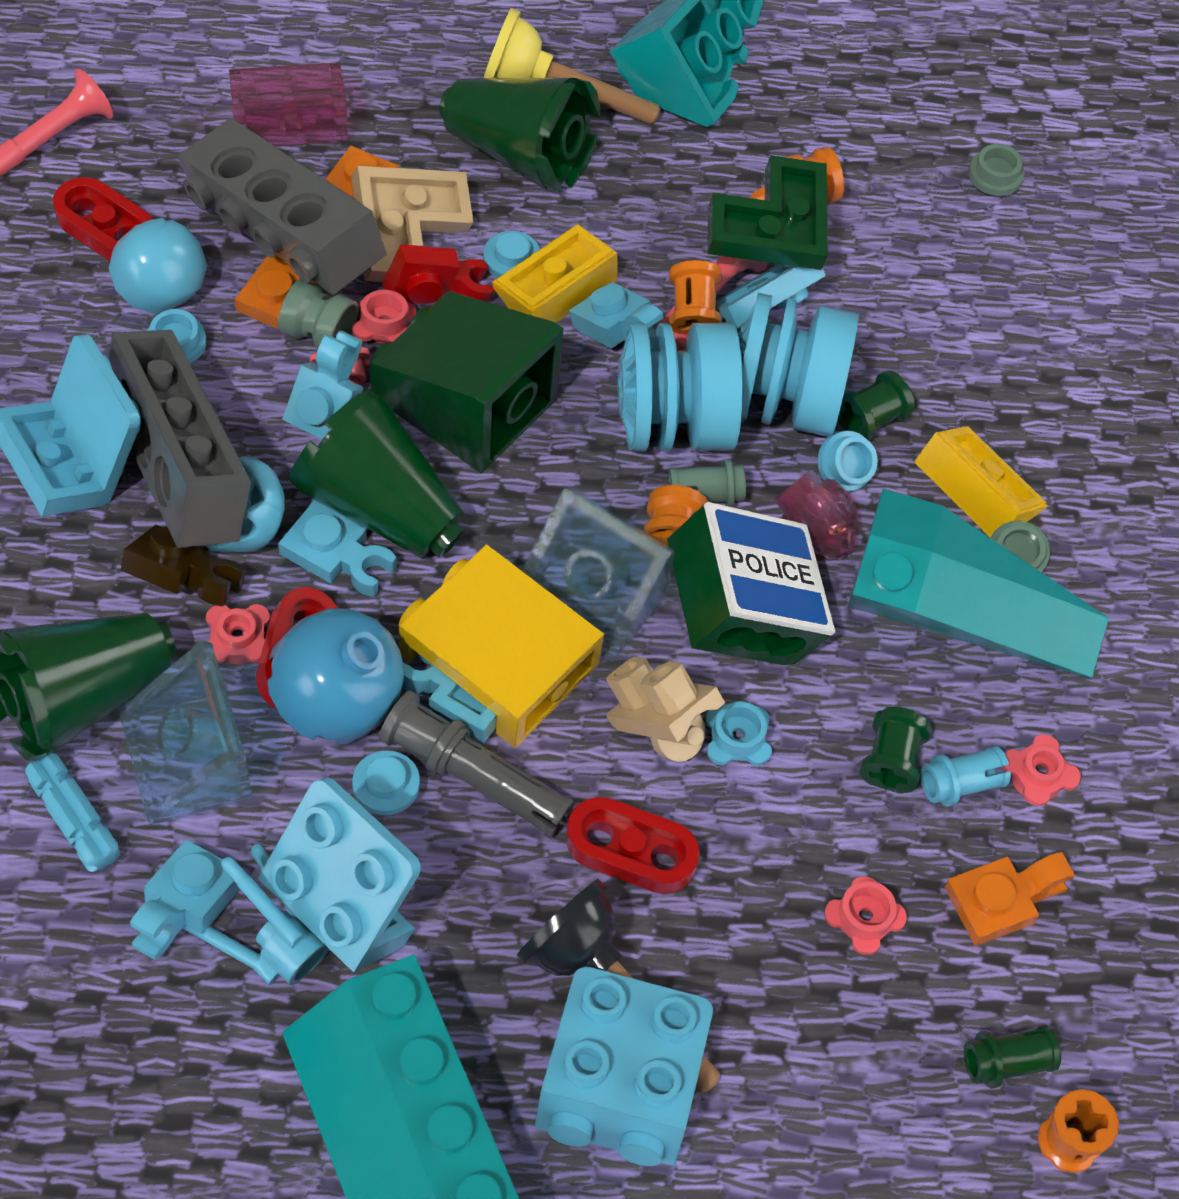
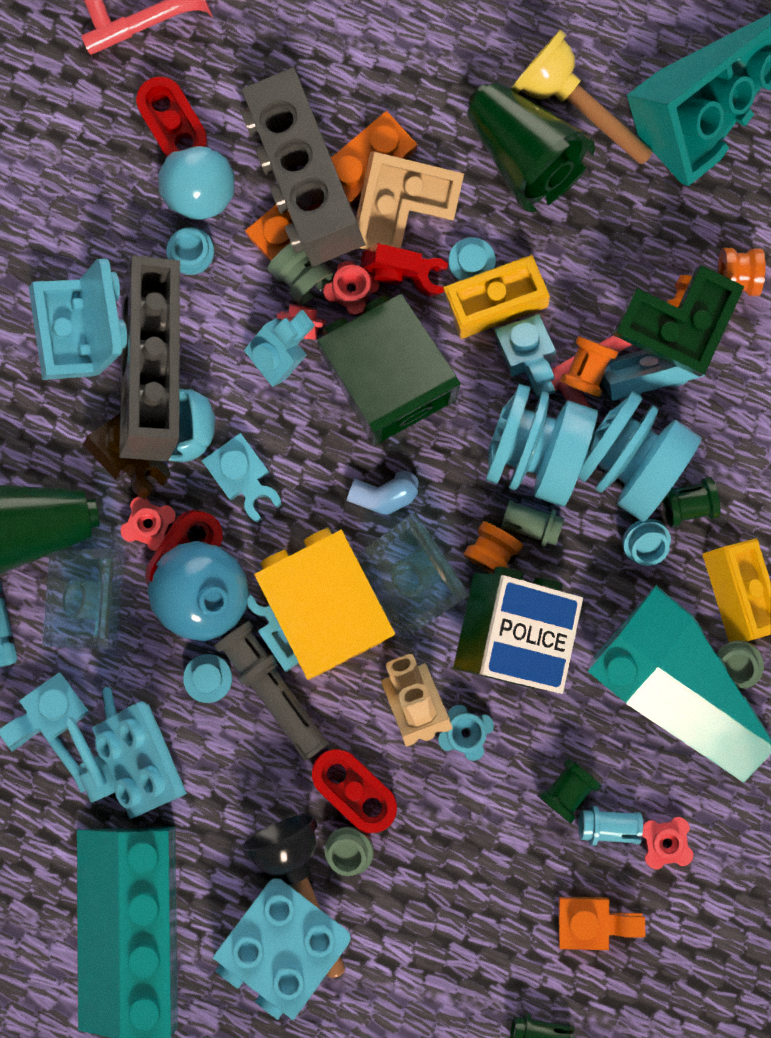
camera: 25 degrees right, 25 degrees up
clear pink hinge [229,62,348,147] -> none
dark green cone [289,390,465,559] -> none
clear pink rock [774,469,857,559] -> none
coral plate [824,876,907,955] -> none
none -> sand green plate [324,827,374,876]
none -> light blue arm [346,471,419,515]

